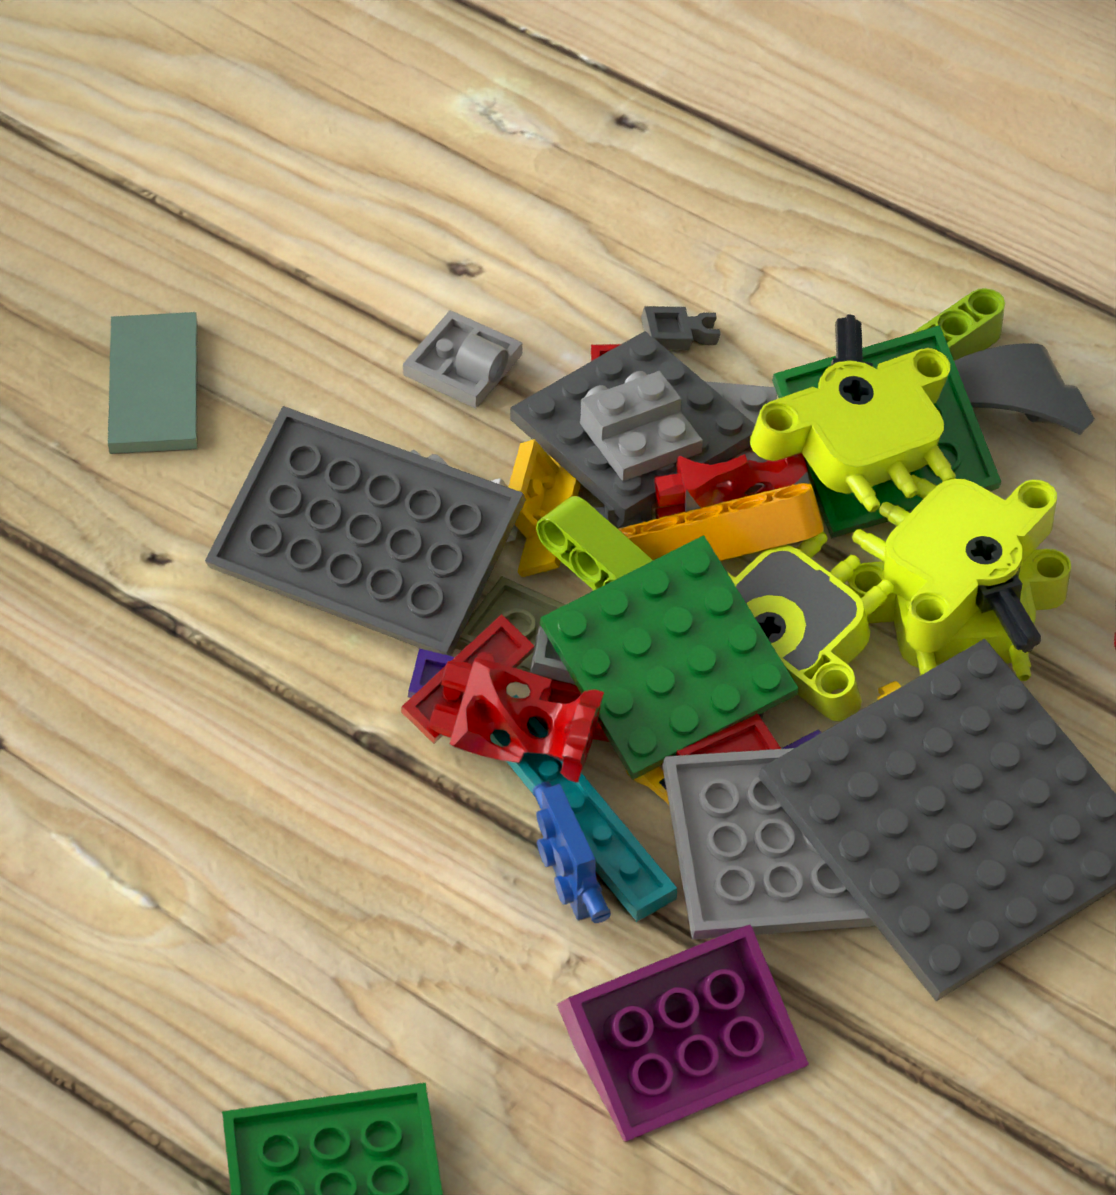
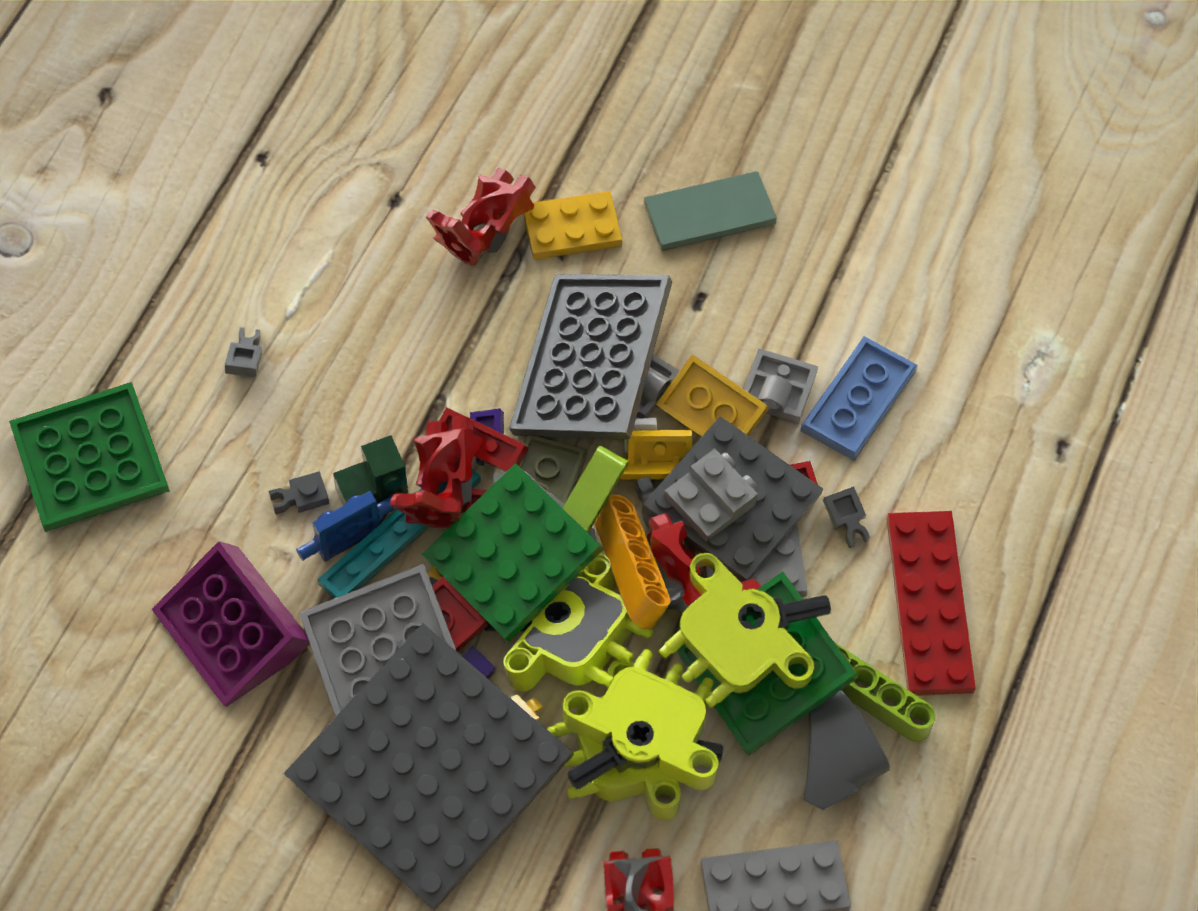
camera: 75 degrees right, 10 degrees up
none -> dark grey plate [225,327,262,377]
none -> dark grey plate [269,471,330,515]
none -> dark green brick [333,435,408,505]
none -> red hips [426,168,536,265]
none -> yellow plate [523,191,622,260]
none -> yellow plate [655,354,769,437]
none -> medium blue tile [800,336,918,461]
none -> red plate [887,511,976,696]

